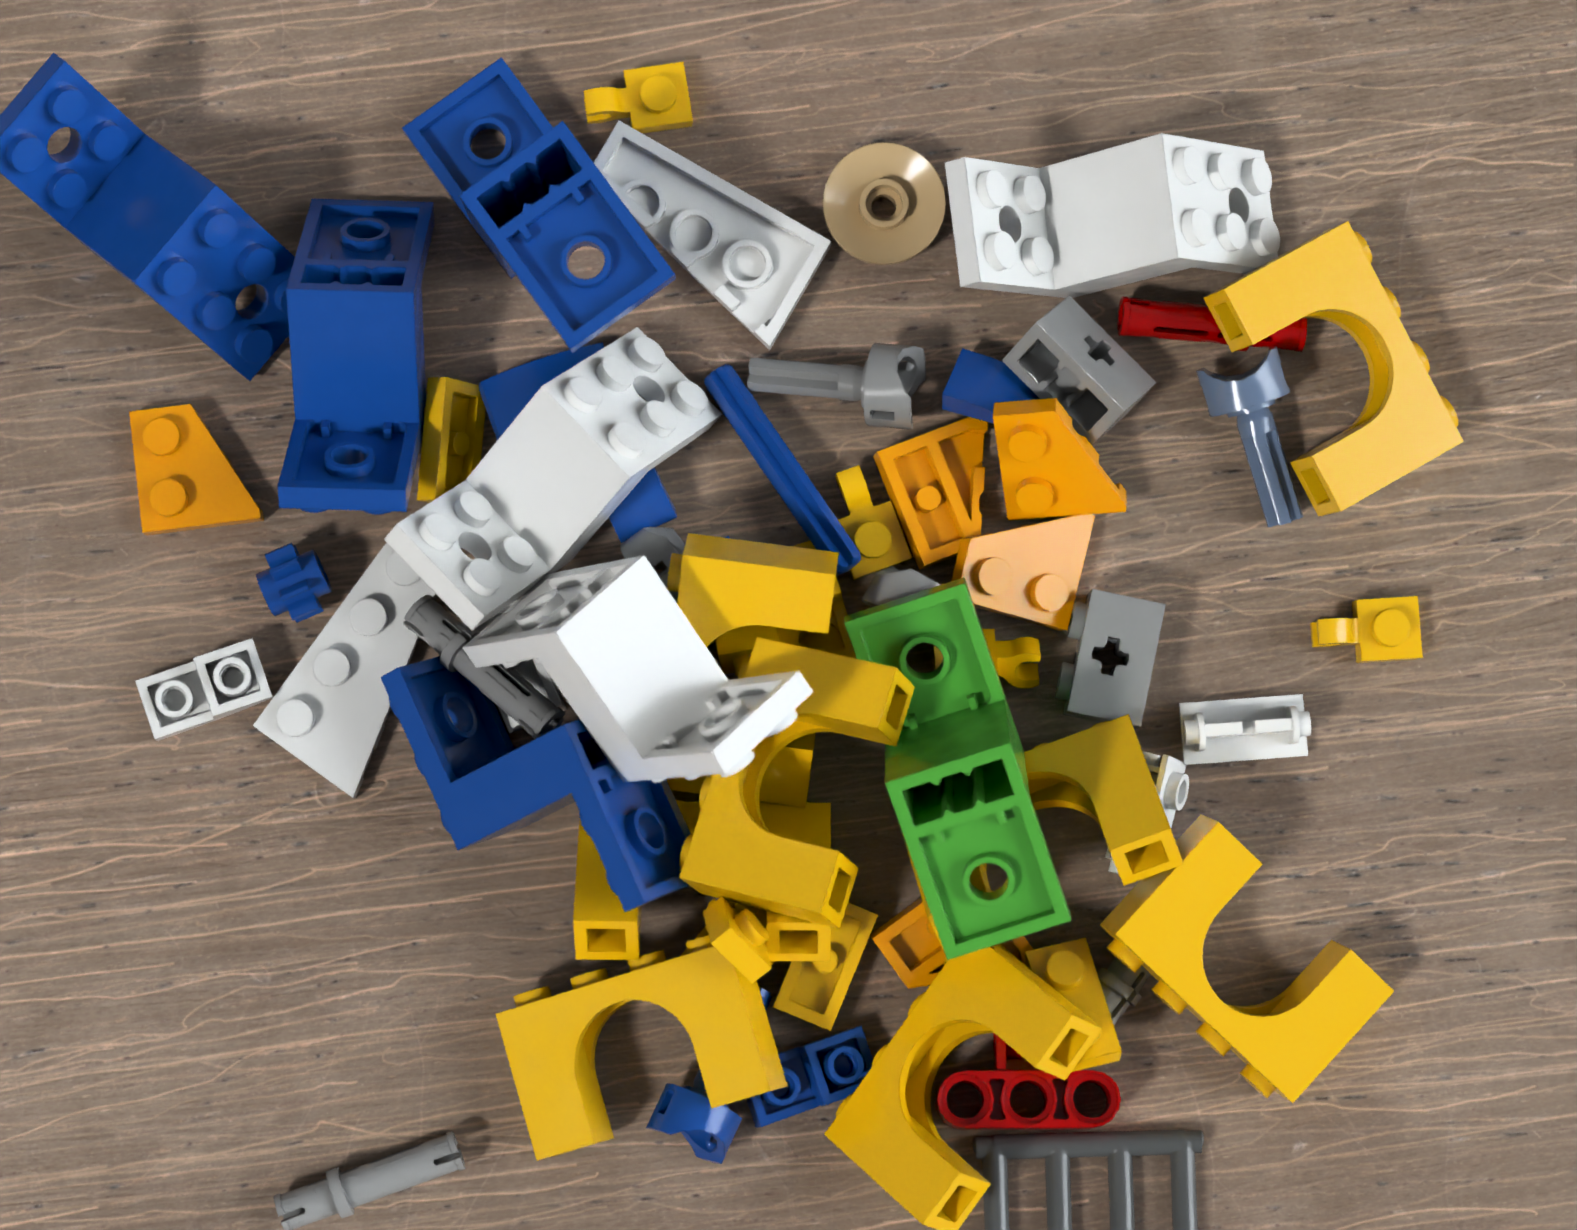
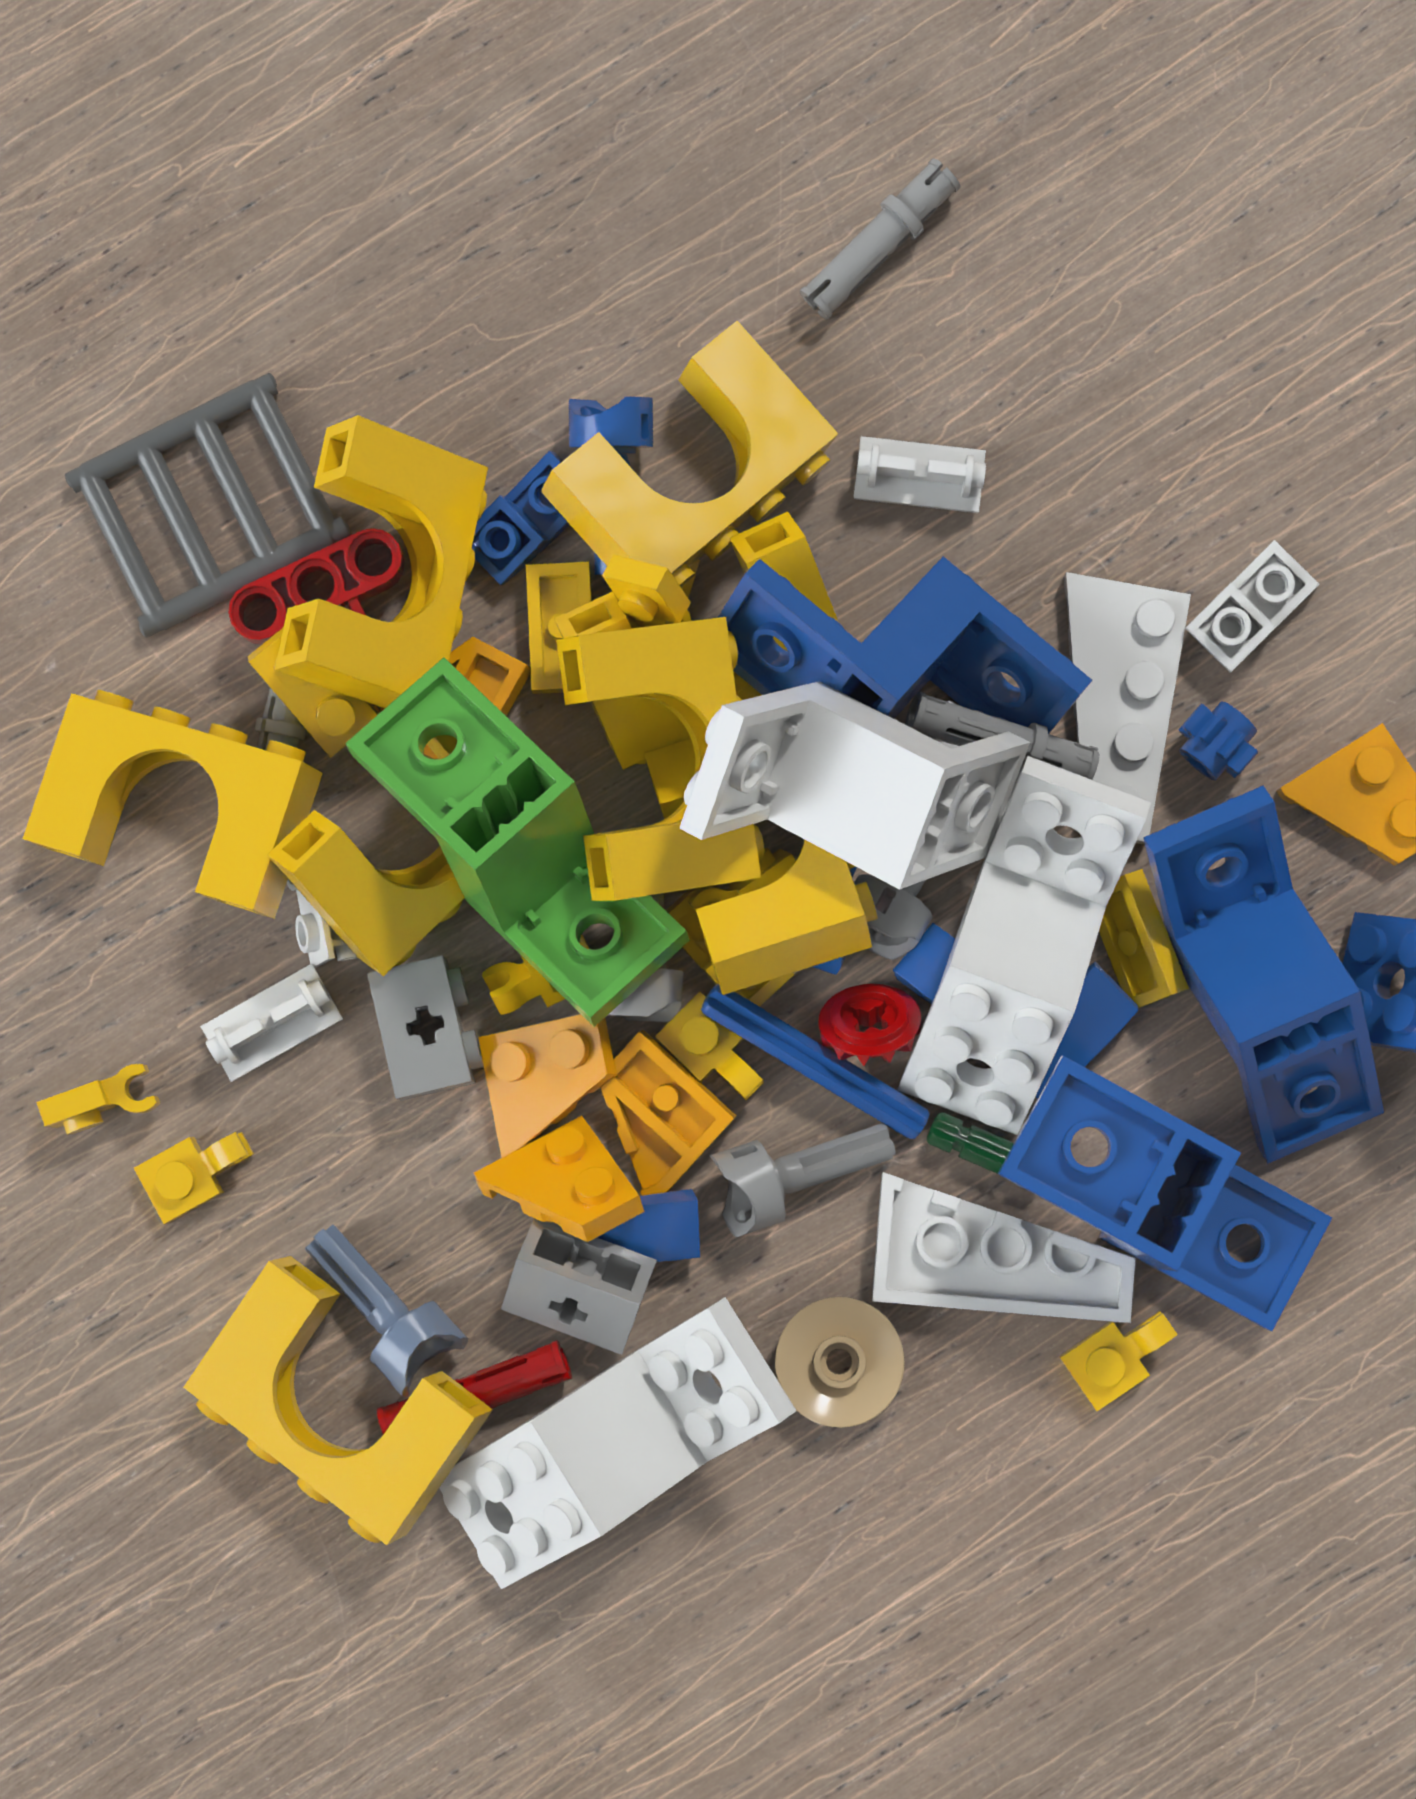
camera: 155 degrees right, 0 degrees up
none -> yellow plate [36,1064,160,1135]
none -> red gear [818,984,922,1066]
none -> white hinge [854,436,986,513]
none -> dark green axle [927,1113,1014,1174]

